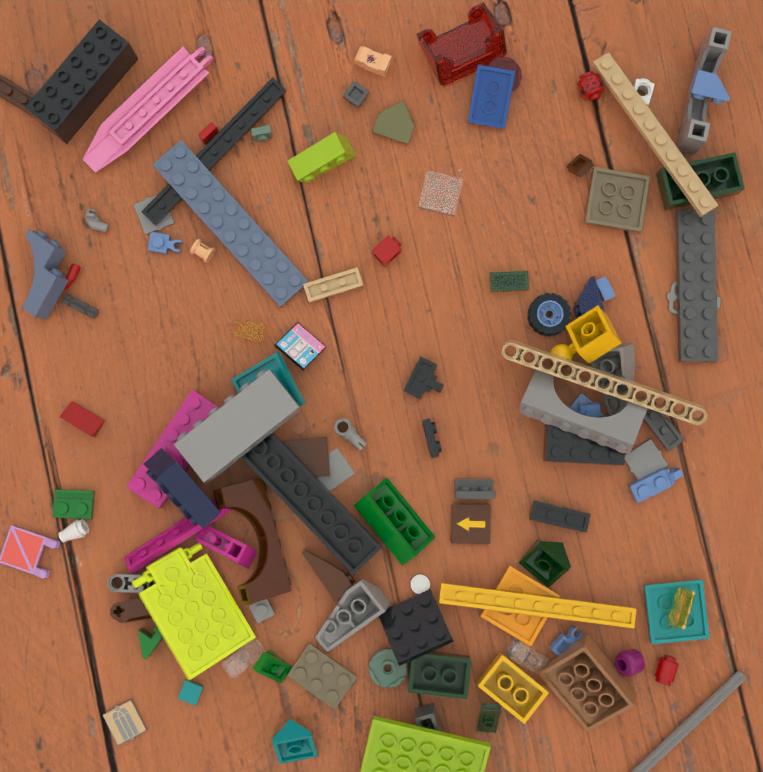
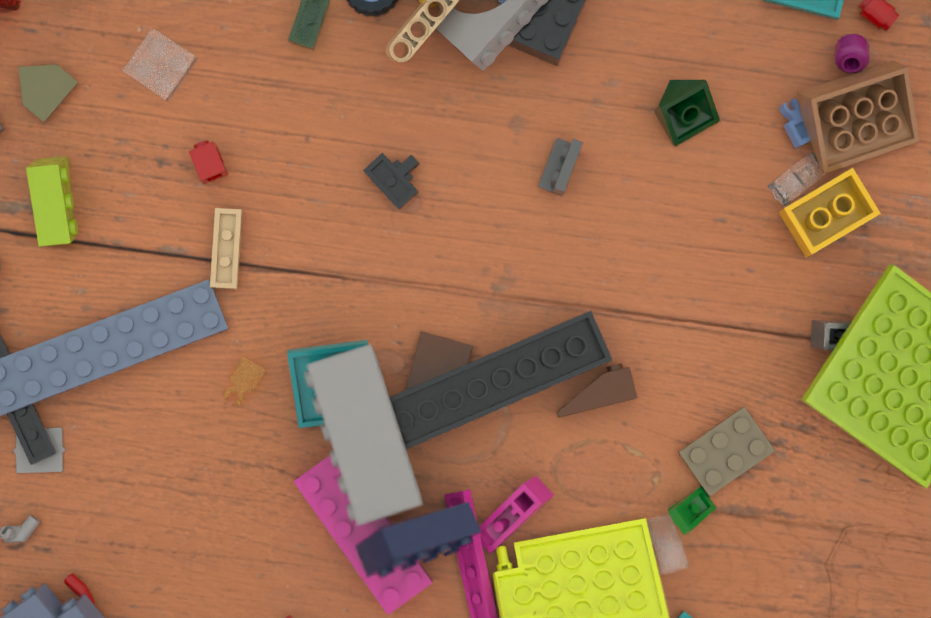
camera: 65 degrees left, 0 degrees up
dark grey axle [62,294,99,319] -> none
medium blue plate [148,232,183,255] -> none
light nougat bush [190,239,215,263] -> none
reddish brown arch [213,478,291,605] -> none
light grey plate [249,599,276,623] -> none
teal slope [272,719,318,764] -> none
piece [274,322,326,371] -> none
light grey wedge [315,579,391,652] -> none
light grey piece [317,448,355,491] -> none
light grey pin [334,418,368,452] -> none
green slope [353,478,435,566] -> none
sand green plate [369,648,407,688] -> none
black plate [379,589,454,666] -> none
dark green brick [407,651,471,699] -> none
white piece [411,574,430,594] -> none
black plate [422,419,442,458] -> none
yellow plate [439,583,636,628] -> none
reddish brown tile [451,504,490,544] -> none
clear green plate [476,703,501,733] -> none
light orange plate [480,566,560,646] -> none
black plate [529,500,591,533] -> none

